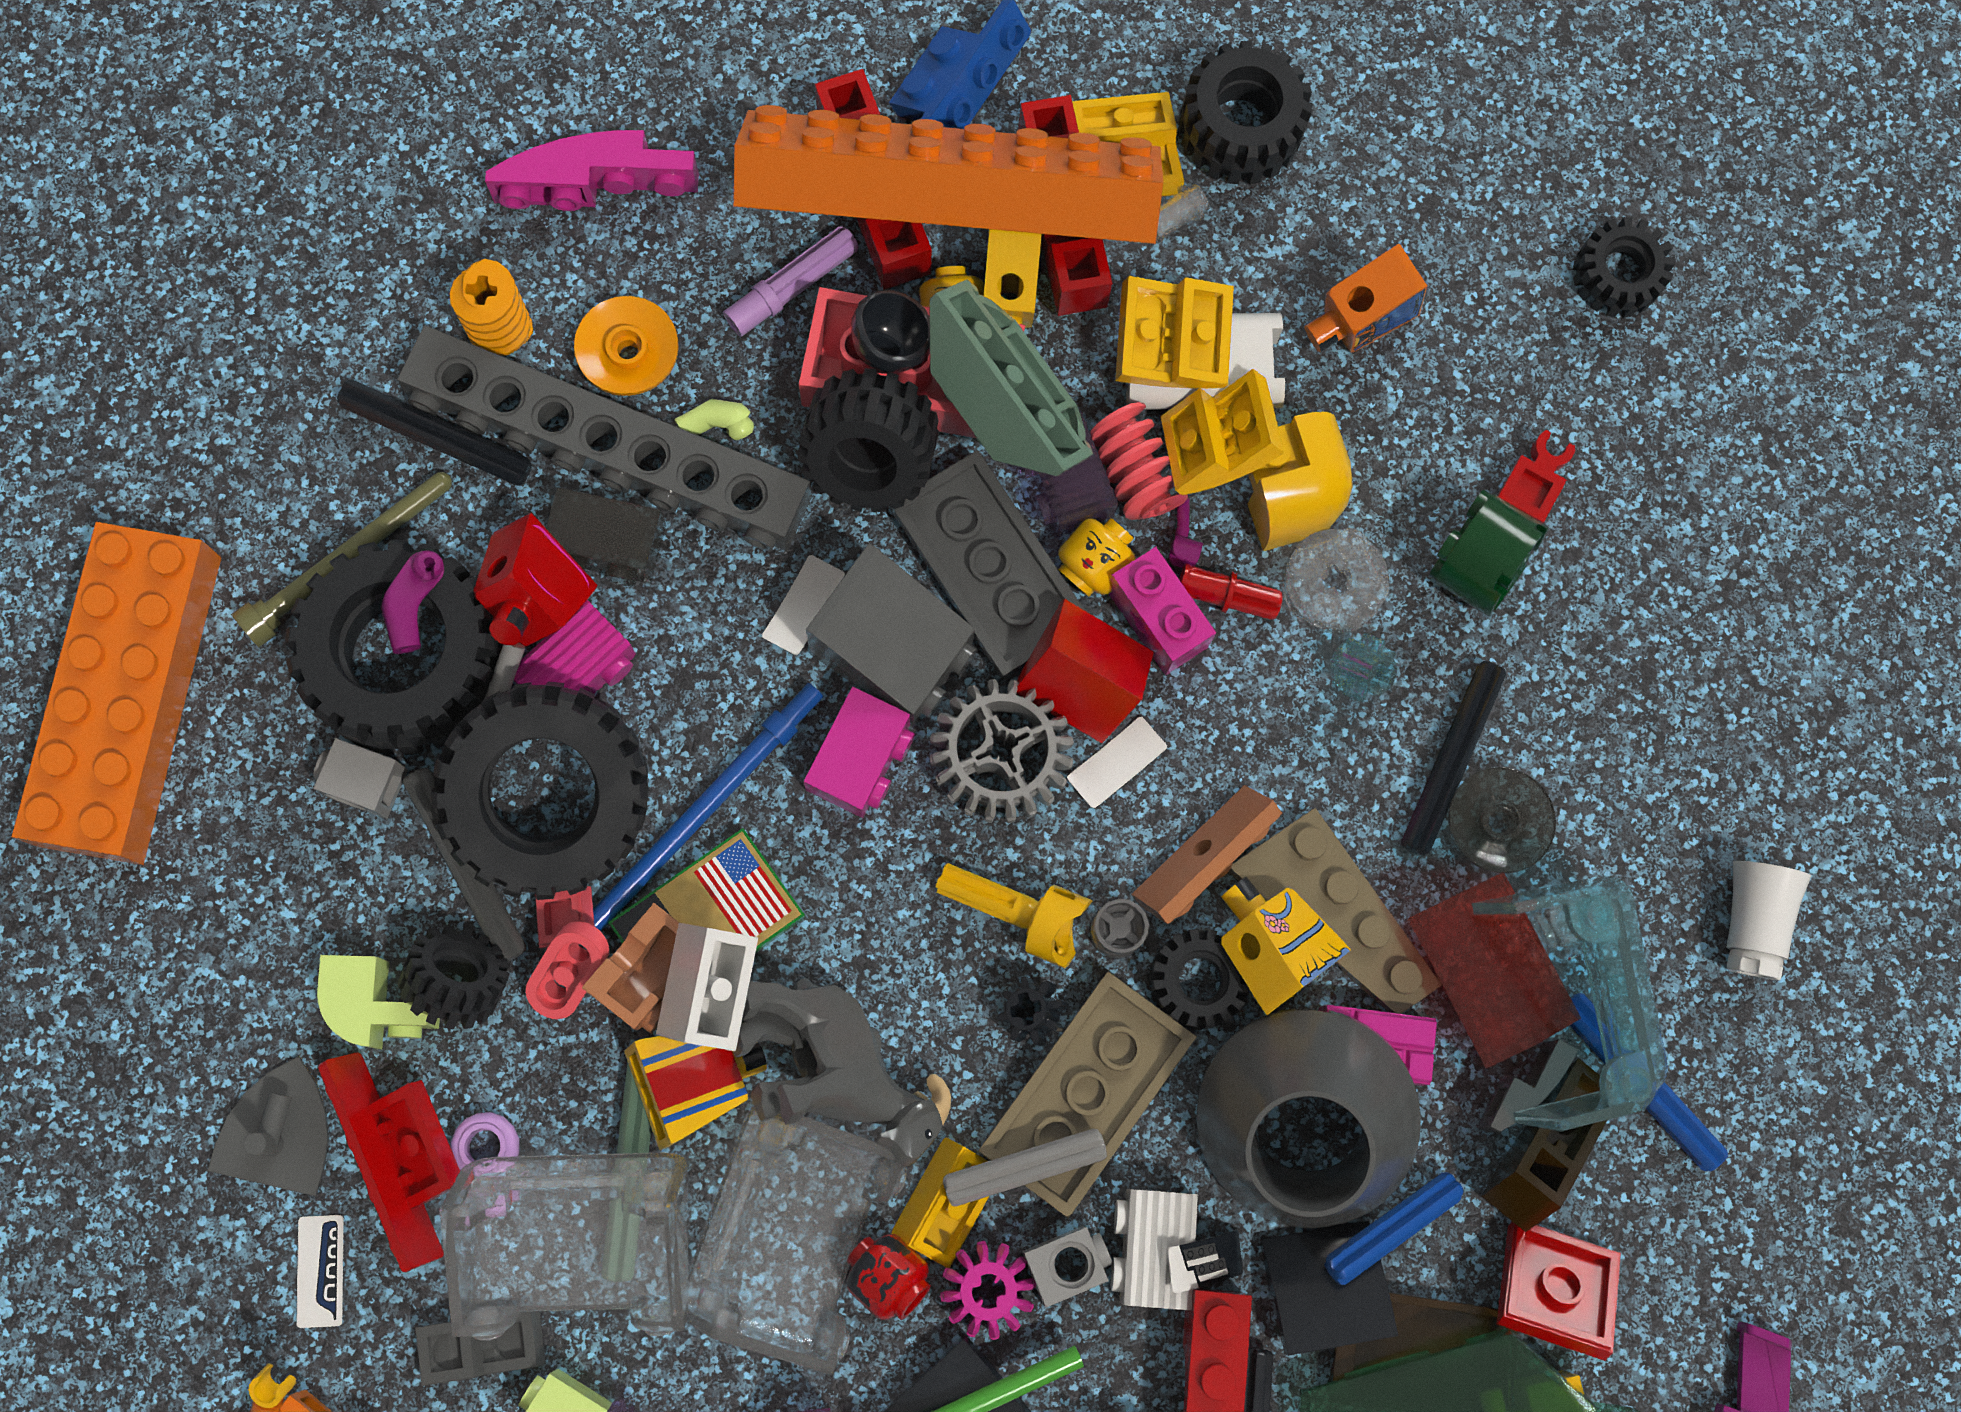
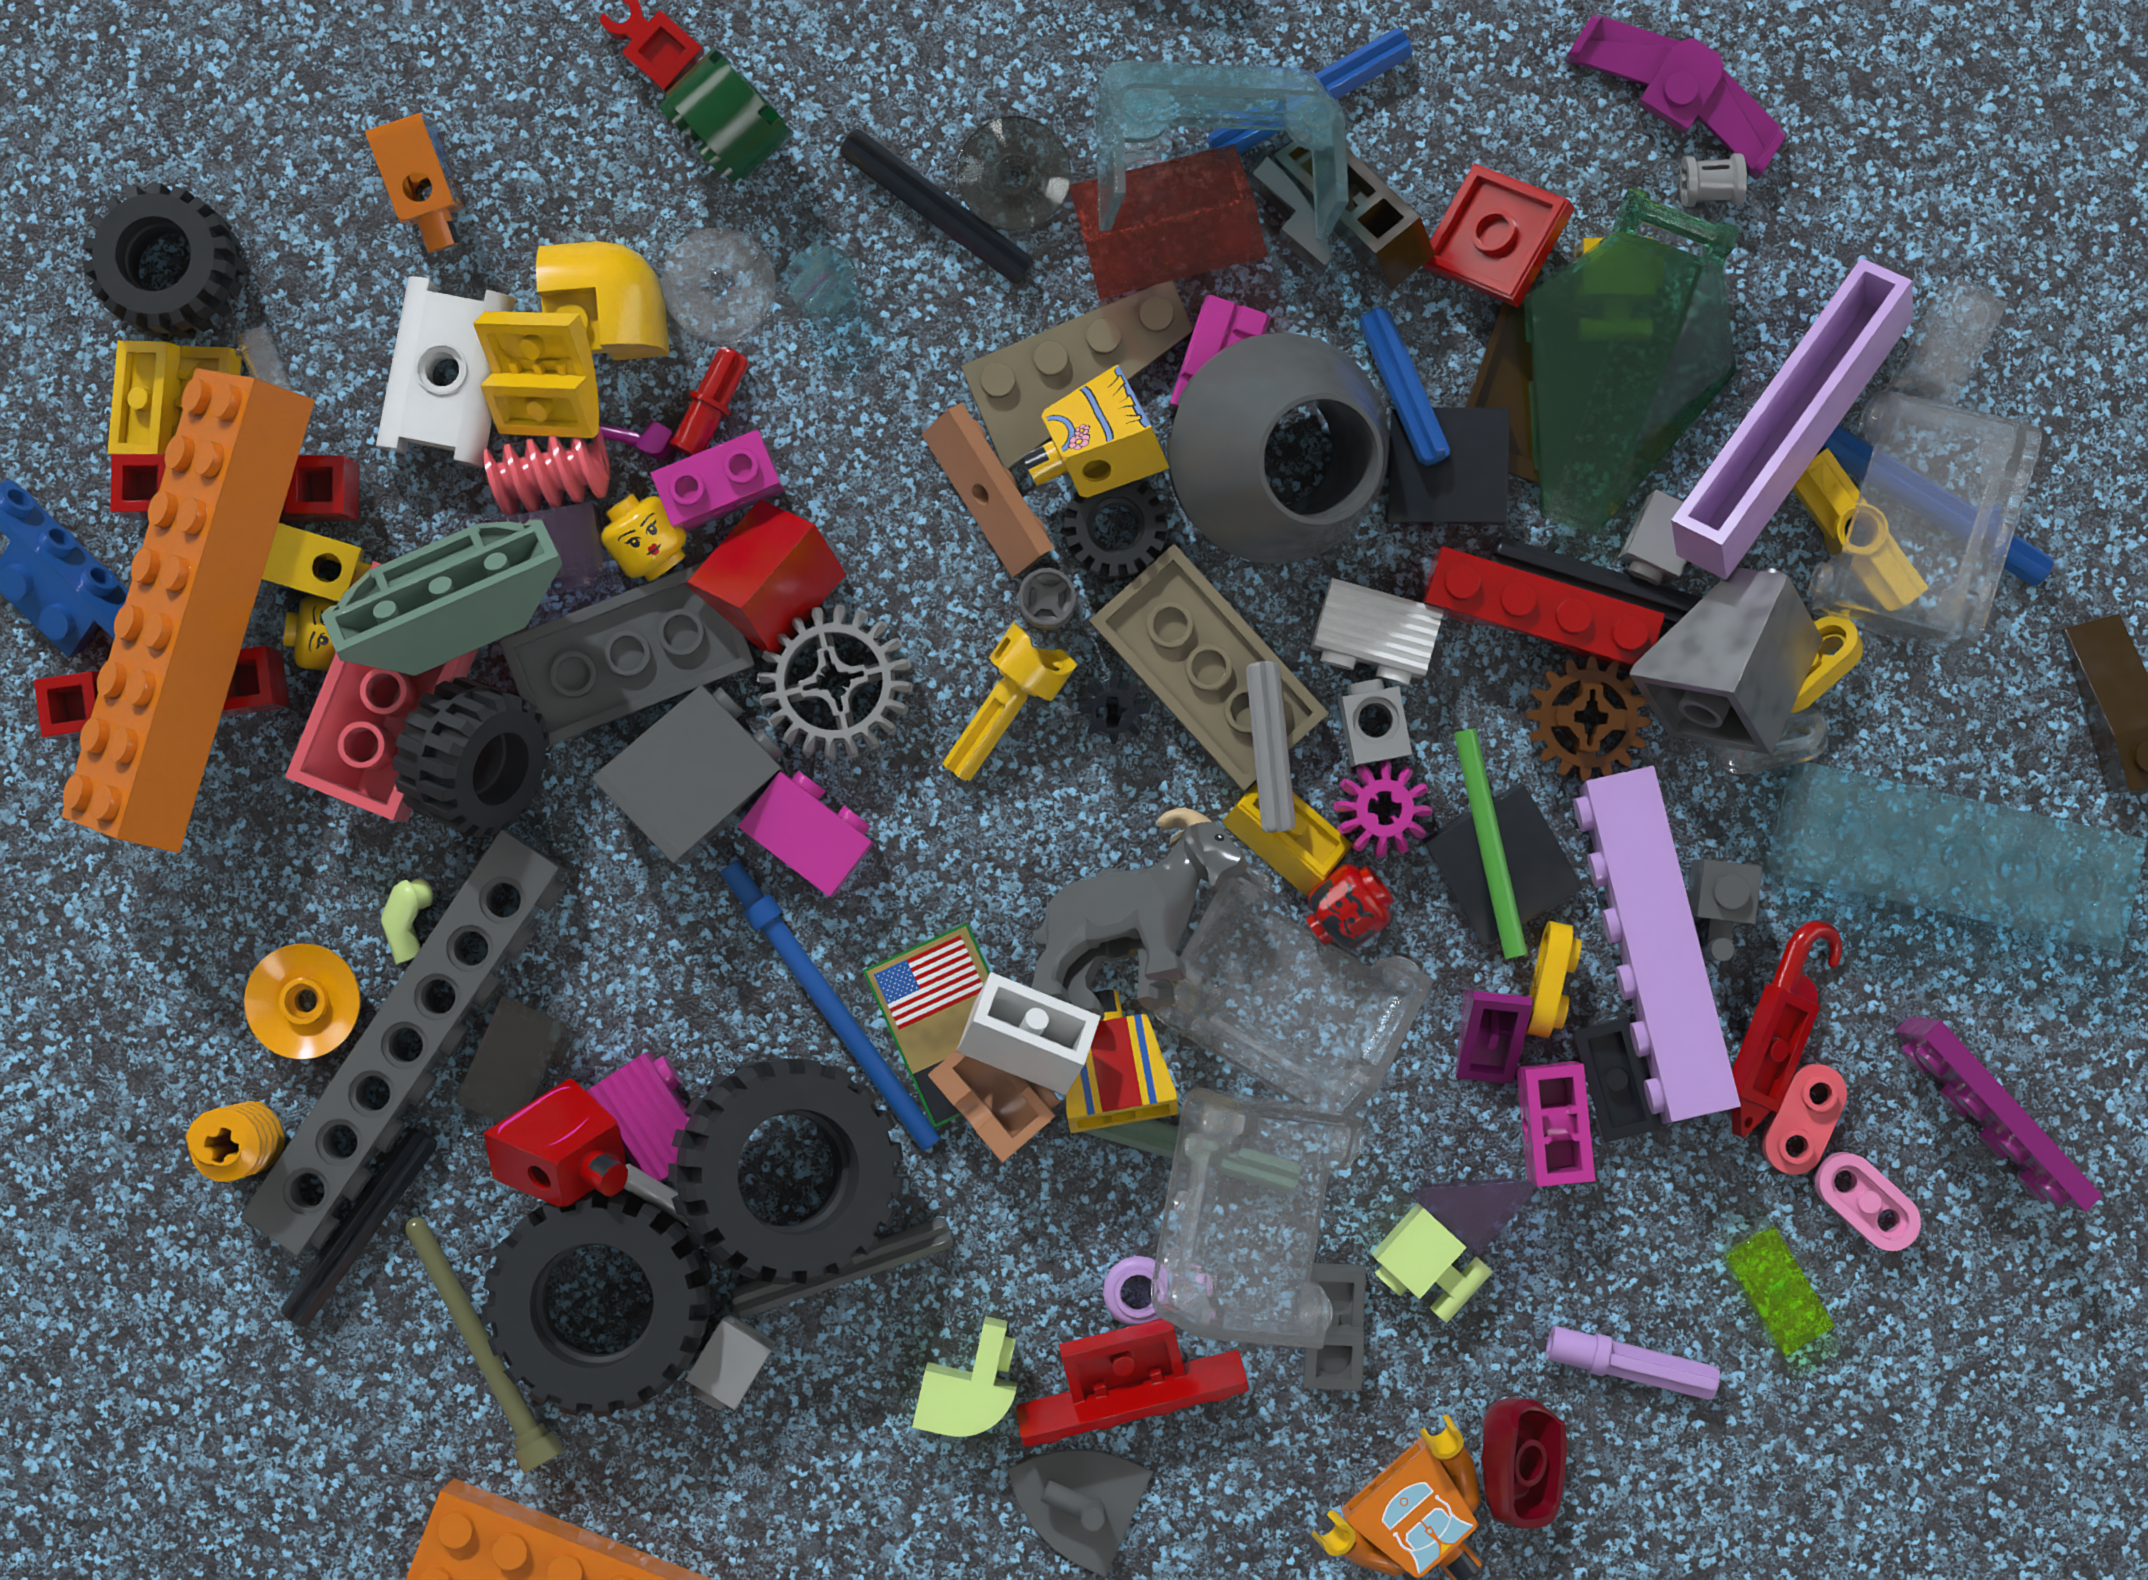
camera: 70 degrees left, 10 degrees up
white sticker [297,1215,344,1328] -> none
magenta arm [381,550,444,654] -> none
black tyre [398,925,510,1029] -> none
dark pink slope [485,130,699,211] -> none
coral plate [525,922,609,1019] -> none
coral tile [535,886,594,949] -> none
lavender axle [723,226,859,337] -> none
white sticker [762,555,845,655] -> none
black piece [851,290,930,374] -> none
white sticker [1067,717,1167,808] -> none
yellow slope [1115,276,1234,389] -> none
sticker [1168,1229,1243,1293] -> none

